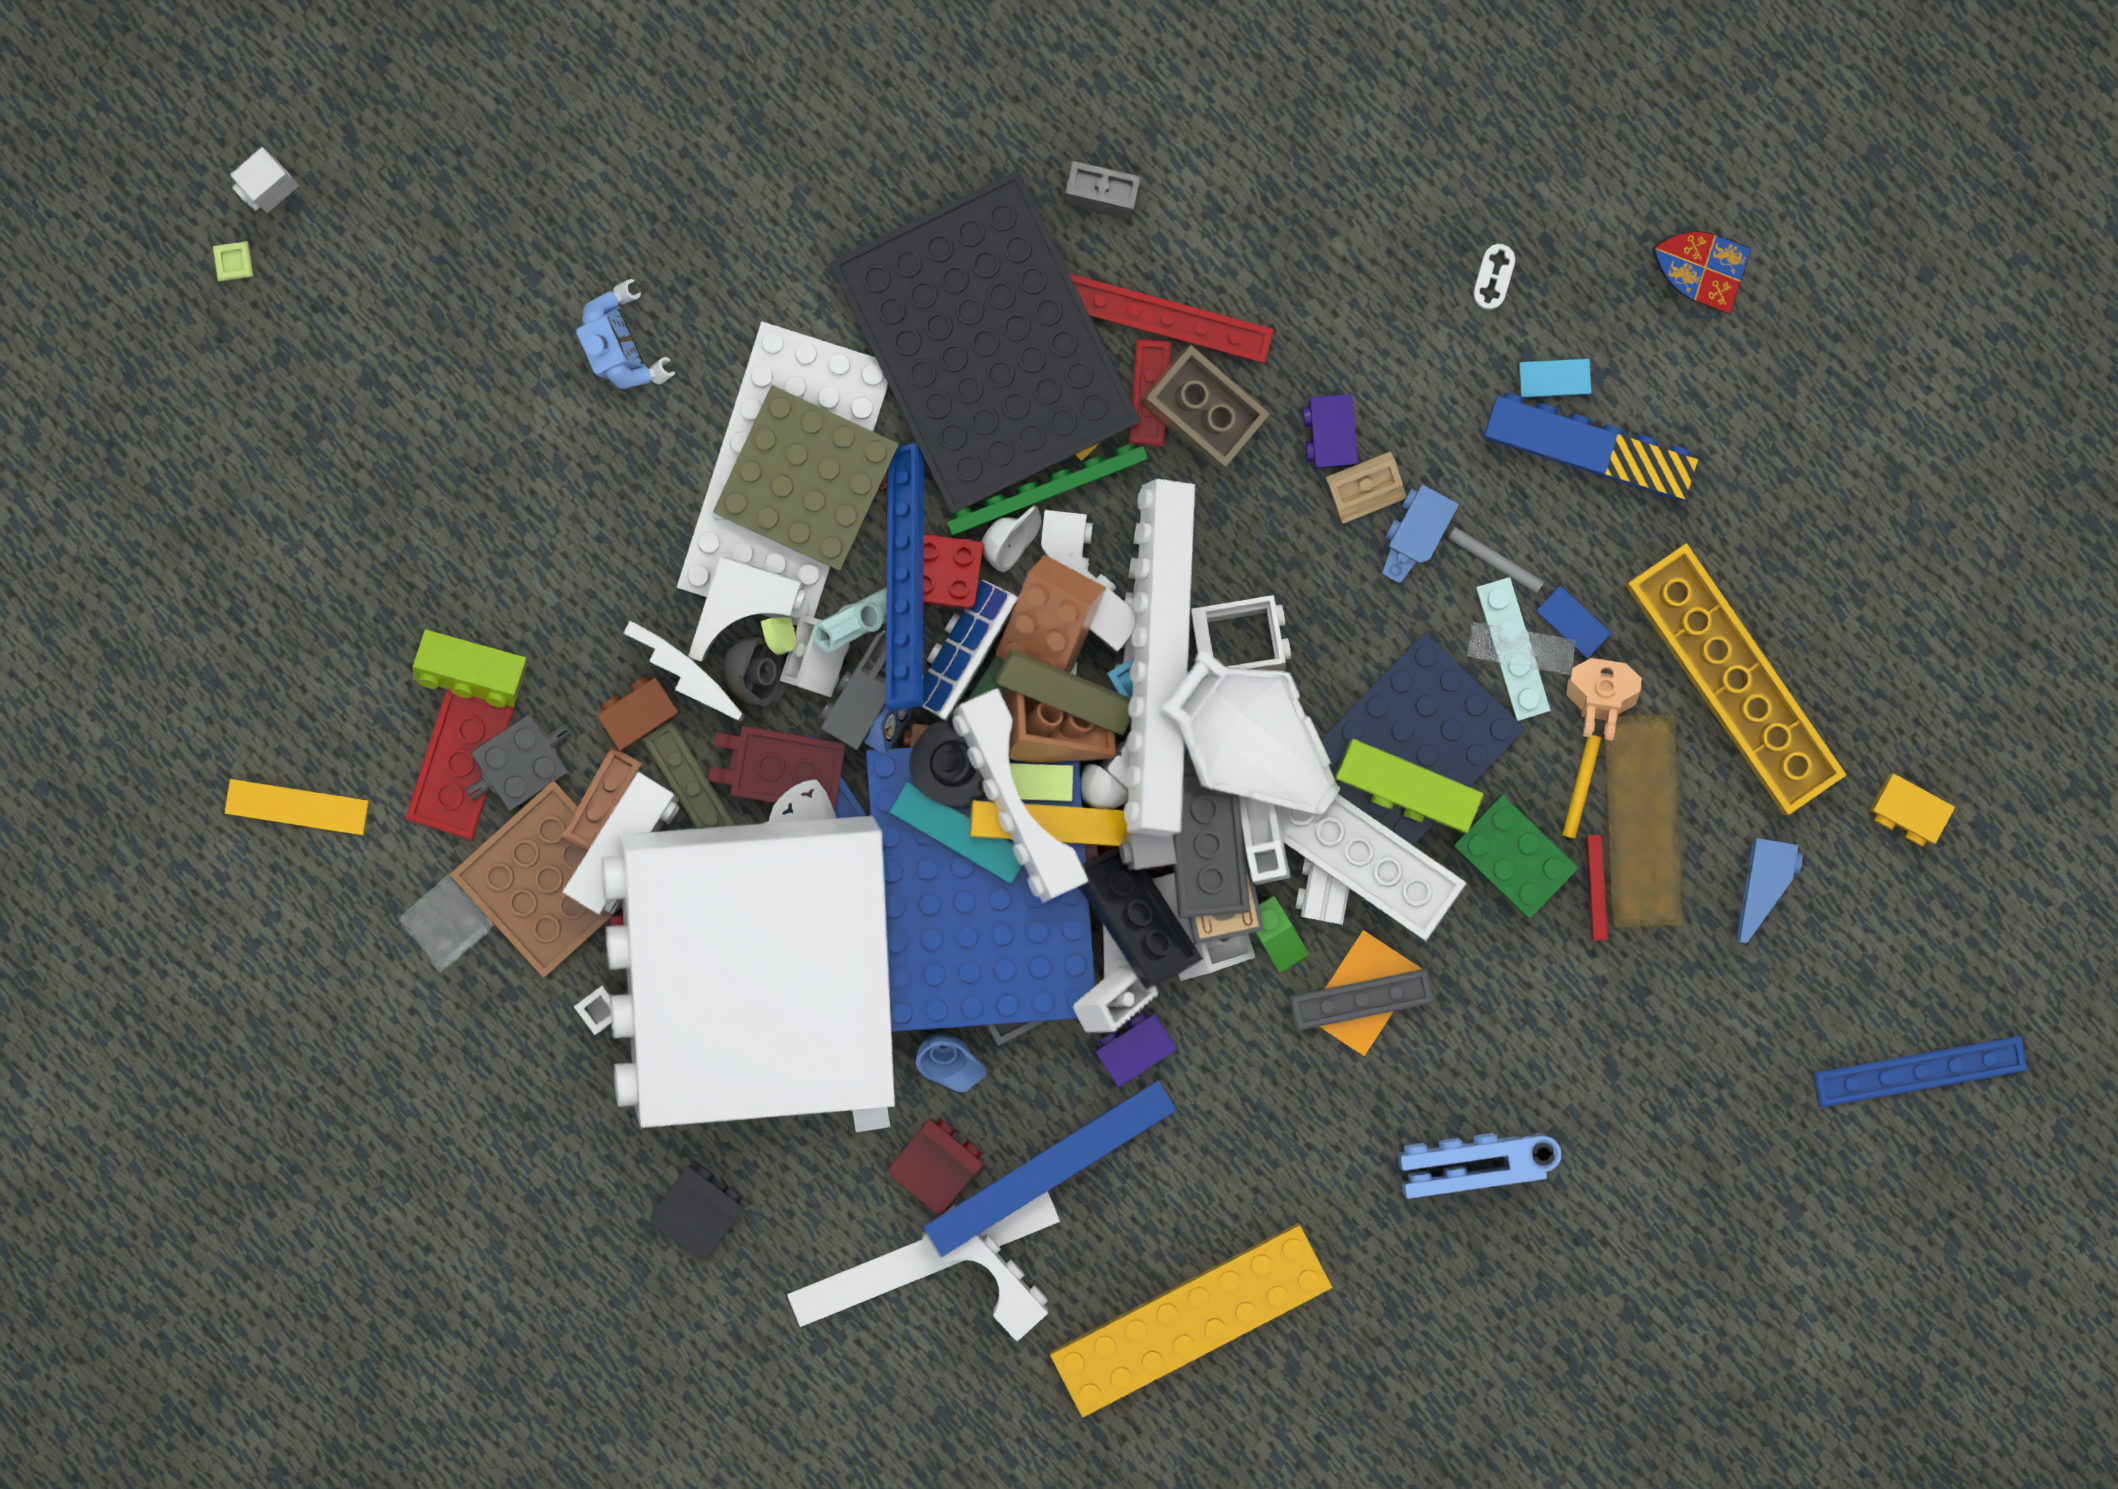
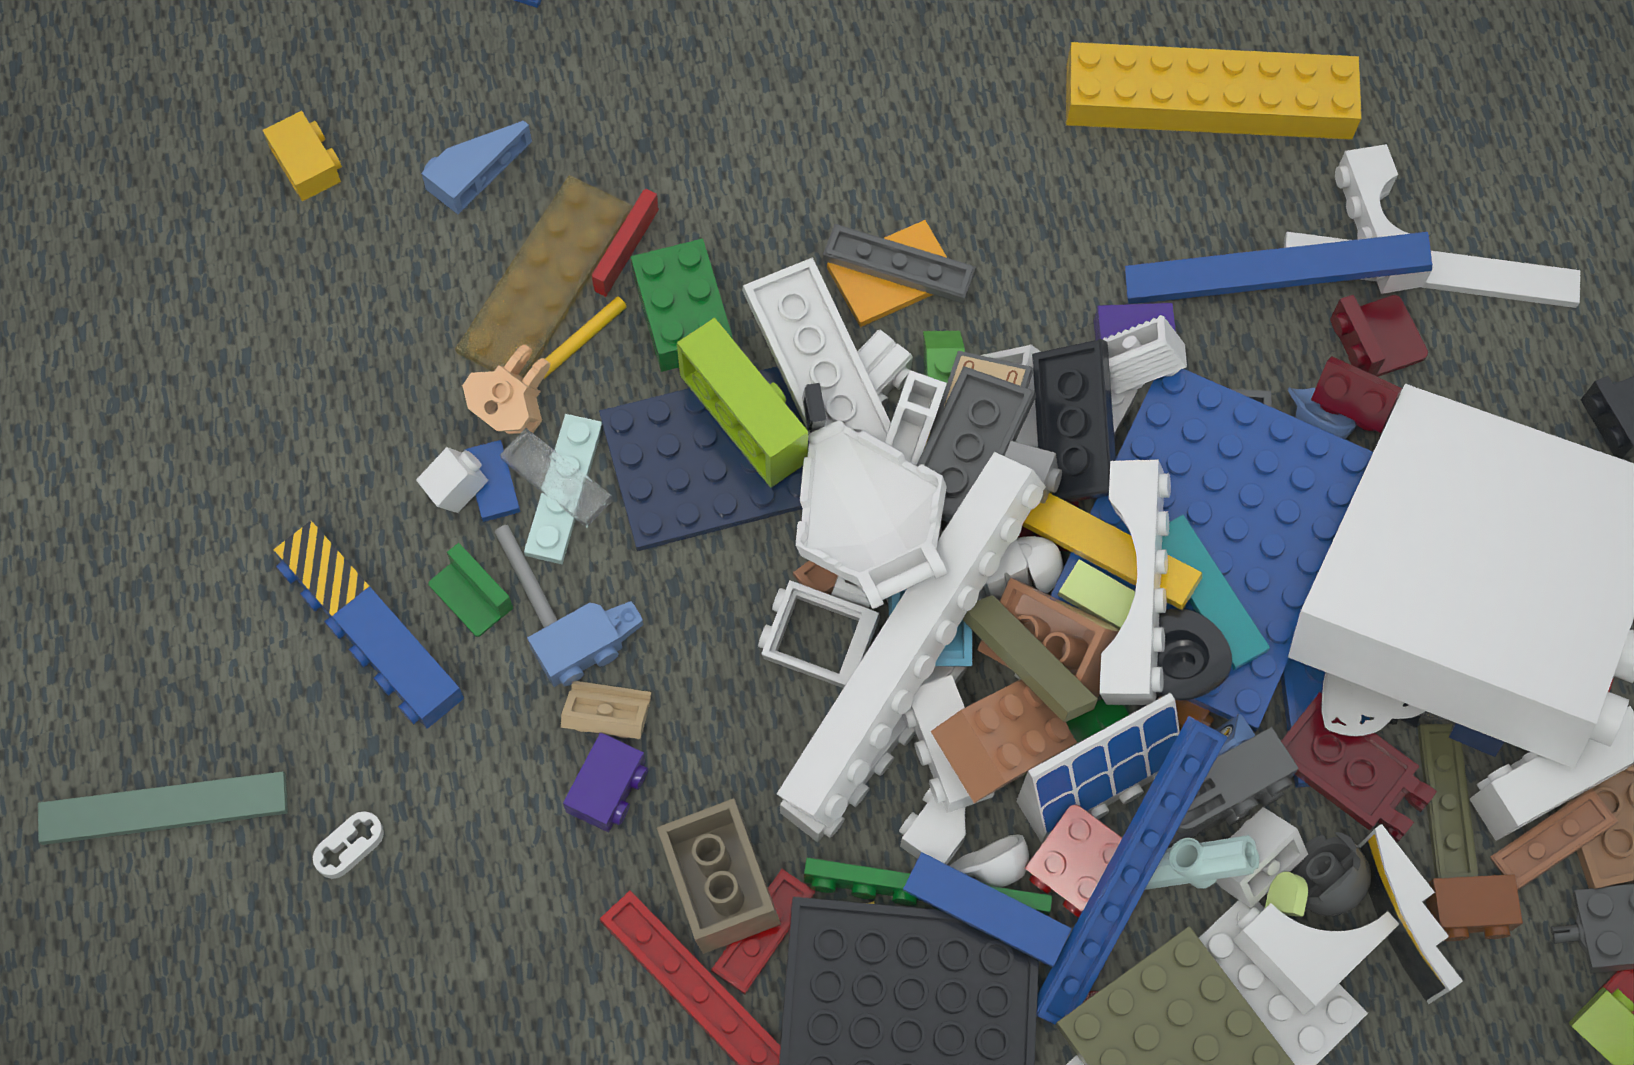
camera: 150 degrees left, 20 degrees down
light blue hinge [1397,1133,1561,1199] -> none
medium azure tile [1519,359,1591,398] -> none
yellow brick [1625,543,1846,815] -> none
shield [1652,231,1751,315] -> none
none -> sand green tile [38,771,288,845]
none -> white brick [416,447,489,513]
none -> green panel [428,542,513,637]
none -> black tile [802,383,826,433]
none -> blue tile [902,852,1072,967]
none -> dark red bracket [1311,356,1403,433]

